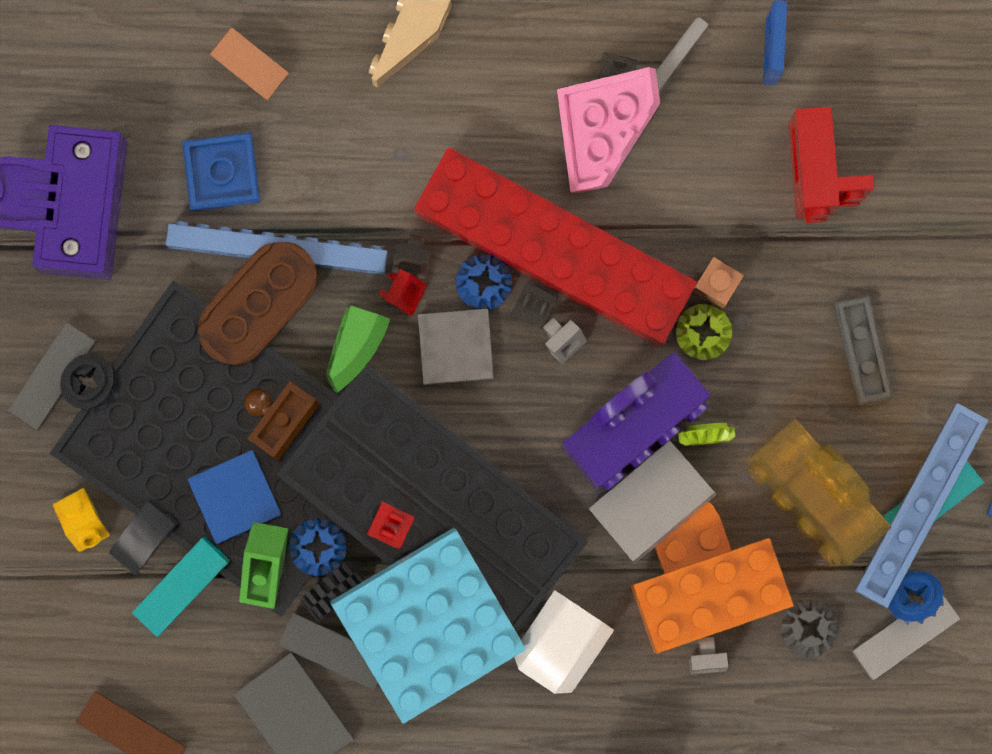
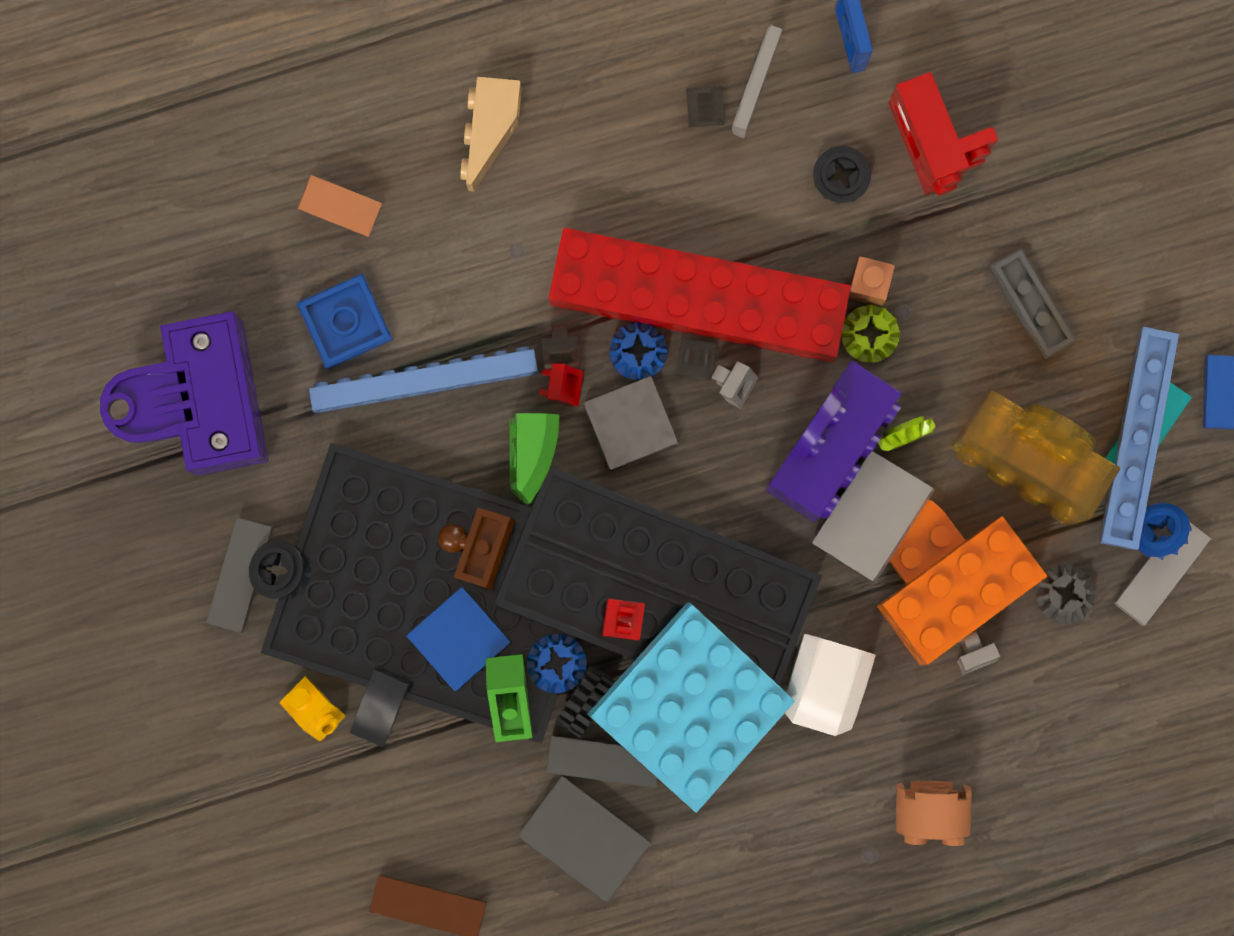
camera: 15 degrees left, 0 degrees up
teal tile [132,536,231,637] -> none
reddish brown tile [198,242,317,365] -> none
bright pink plate [557,67,660,193] -> none
none -> black gear [813,146,871,204]

